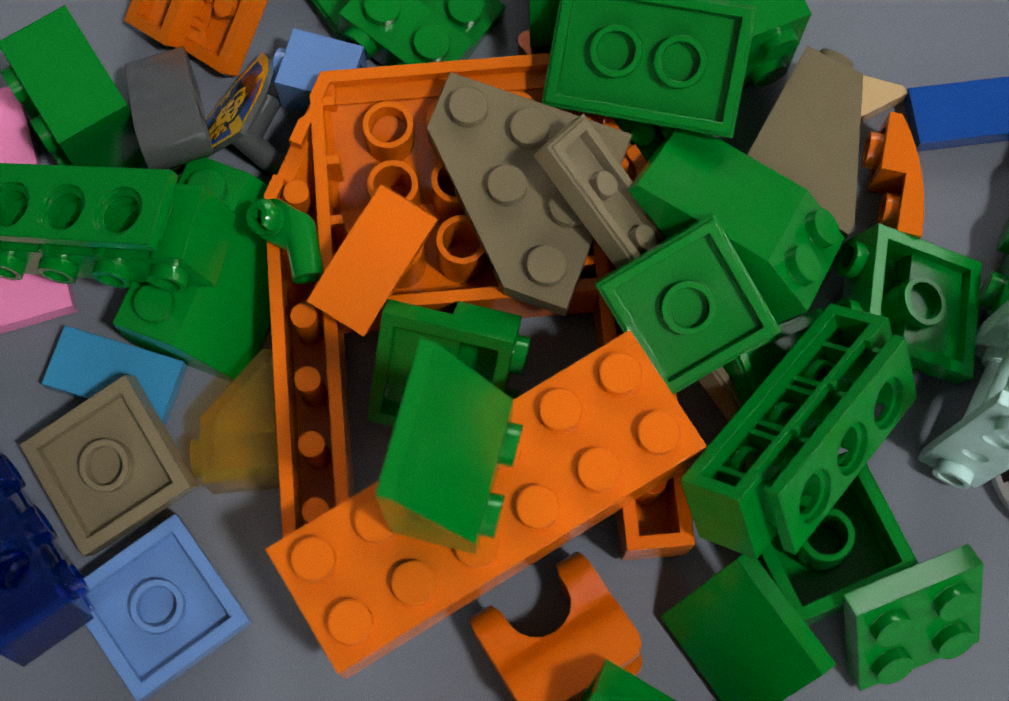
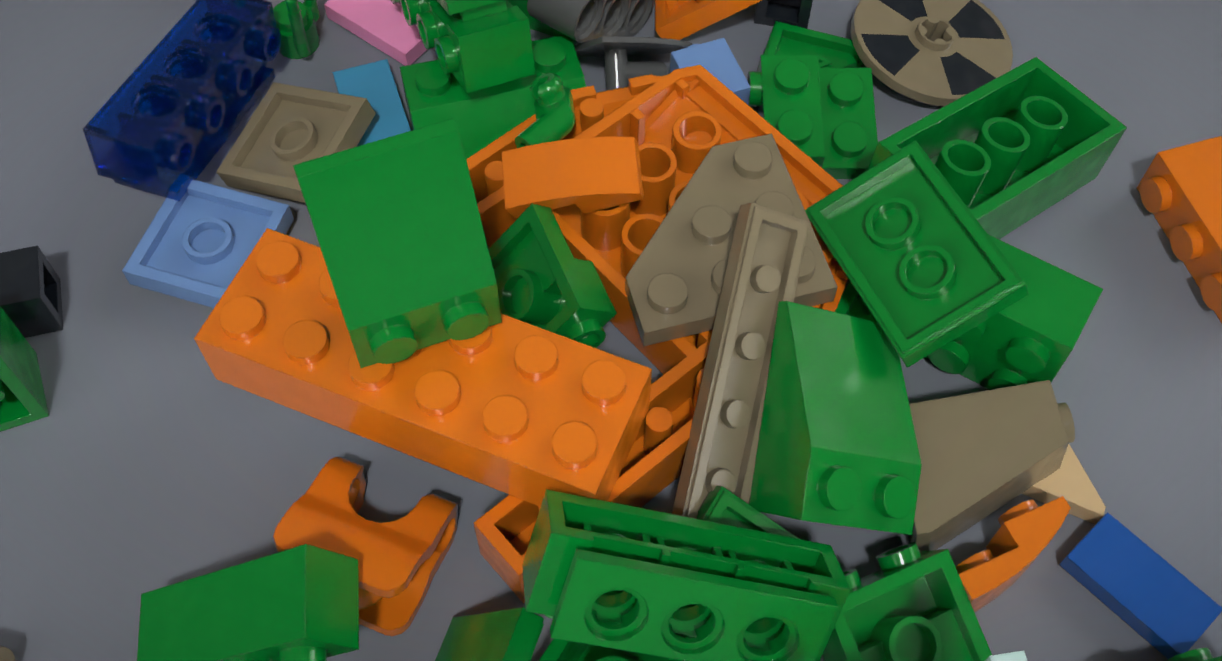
camera: 55 degrees right, 15 degrees down
green tile [594,213,782,395] -> none

